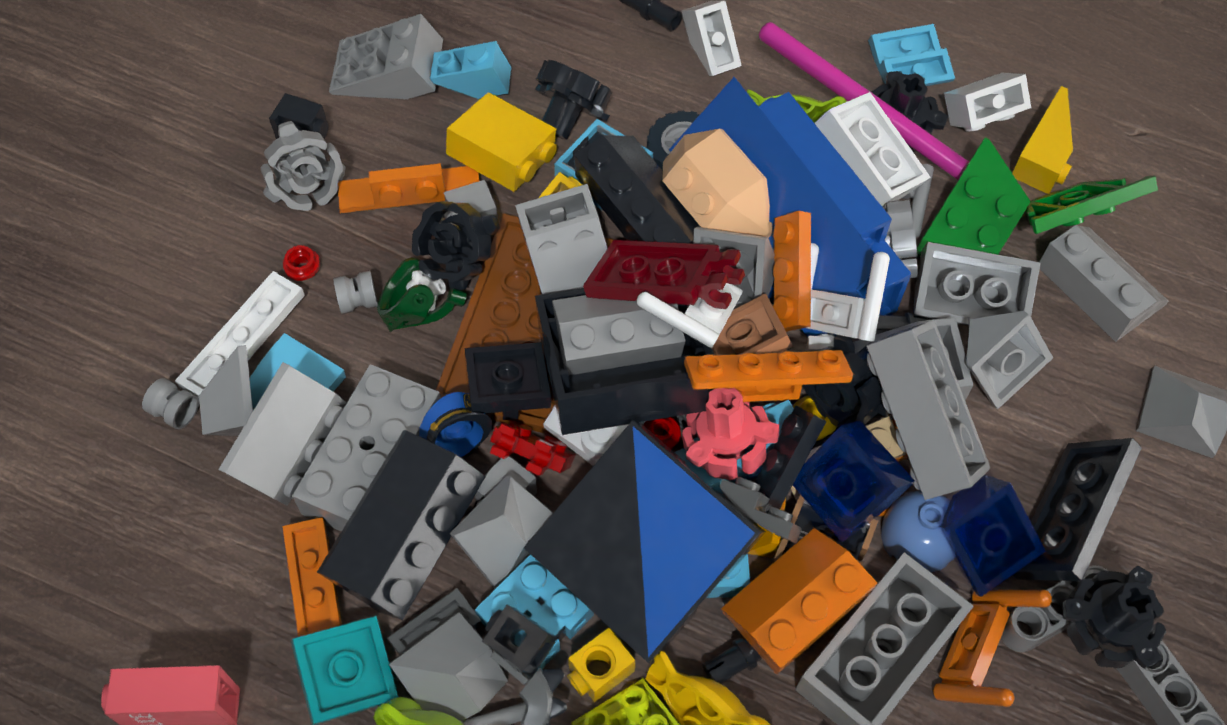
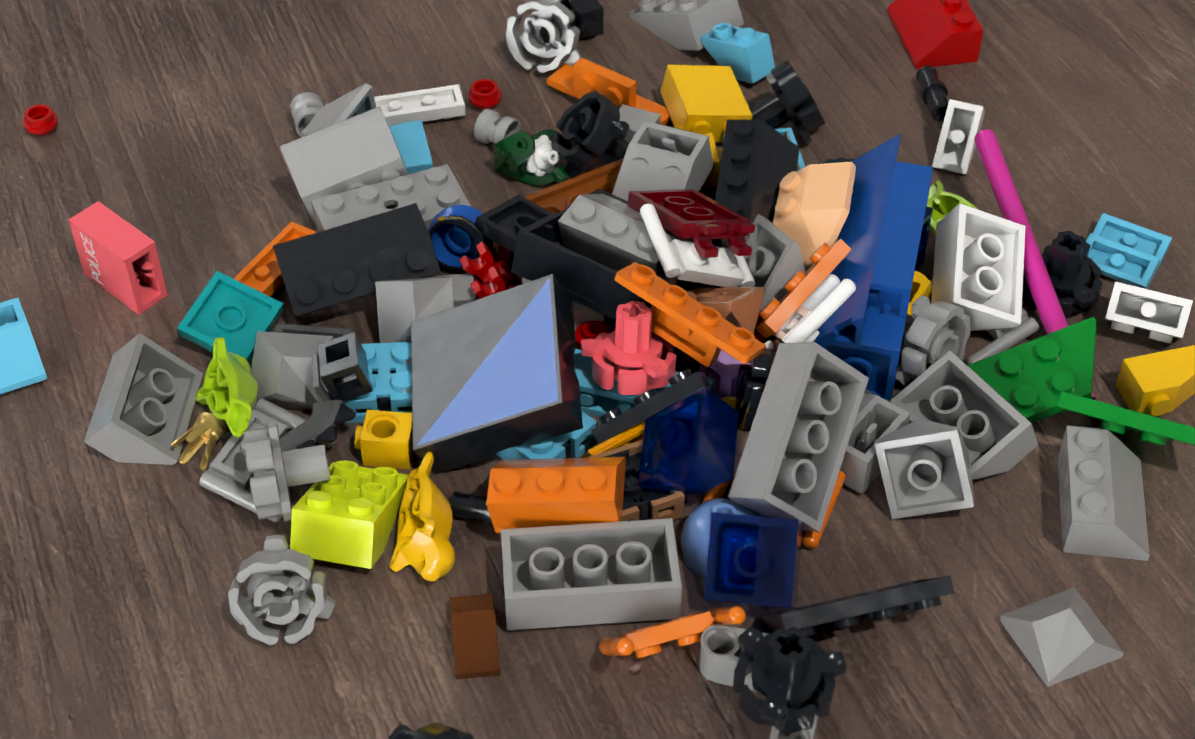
camera: 45 degrees right, 15 degrees down
dark grey slope [719,477,802,544] -> none

